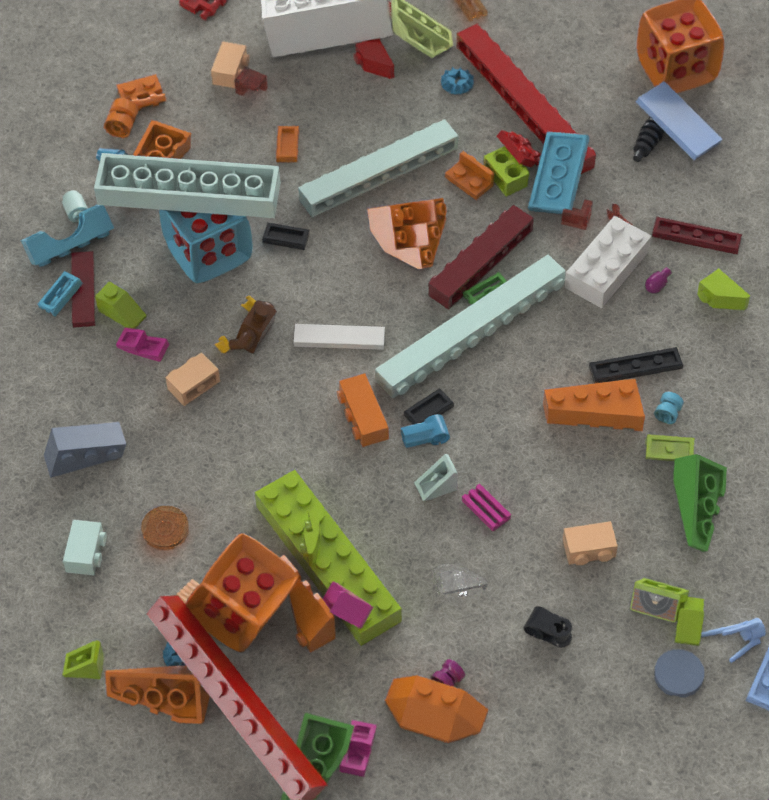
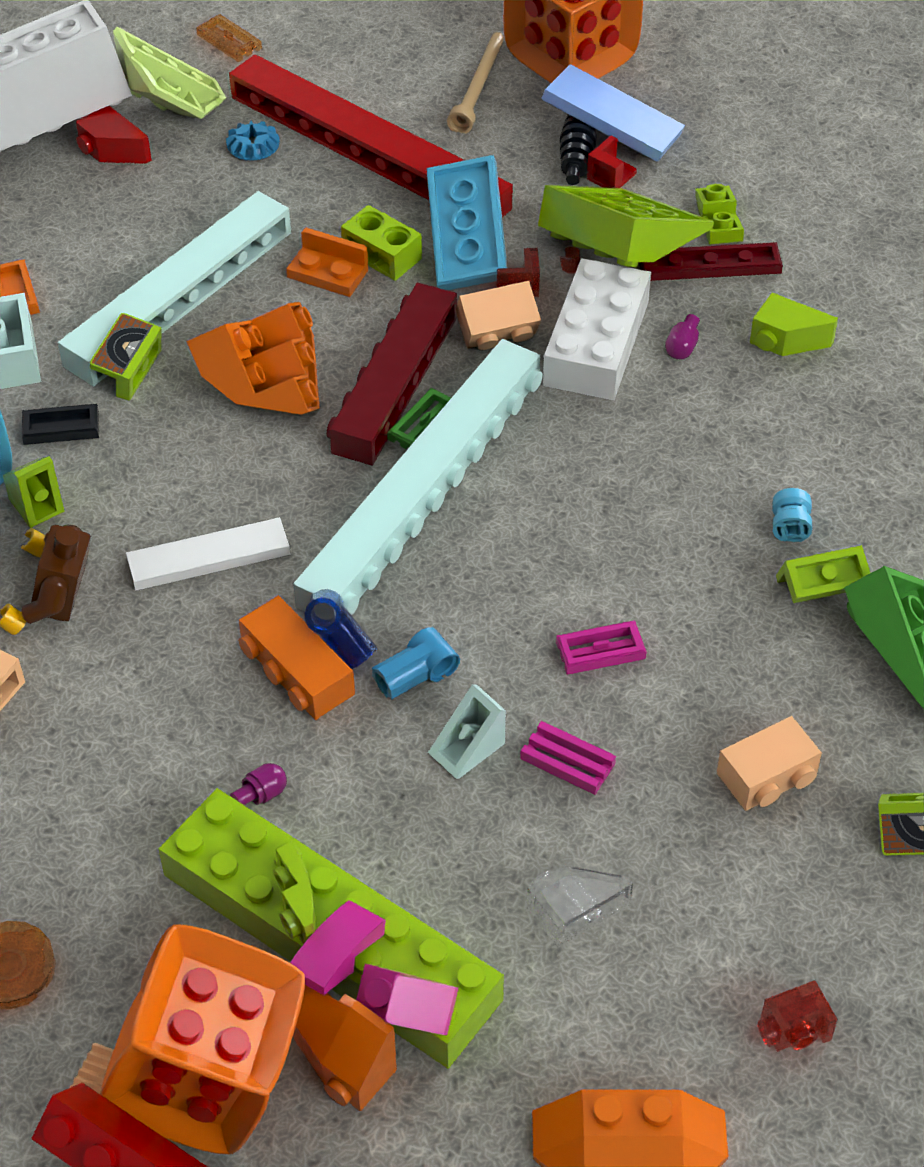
camera: 20 degrees left, 5 degrees down
black tile [404,388,454,425] -> none
magenta wheel [431,659,466,687] -> none
red plate [496,130,541,168] -> none
black piece [523,606,572,648] -> none
orange wedge [543,379,645,431] -> none
black tile [589,347,683,384] -> none
none -> lime slope [3,456,65,528]
none -> panel [90,313,162,401]
none -> magenta cylinder [230,763,287,805]
none -> dark pink slope [290,900,386,995]
none -> clear blue piece [304,589,377,669]
none -> tan piece [447,32,504,133]
none -> light nougat brick [455,281,541,350]
none -> lime slope [538,185,714,267]
none -> dark pink tile [556,620,647,675]
none -> red panel [587,135,637,188]
none -> lime slope [695,184,744,245]
none -> clear red brick [758,980,838,1052]

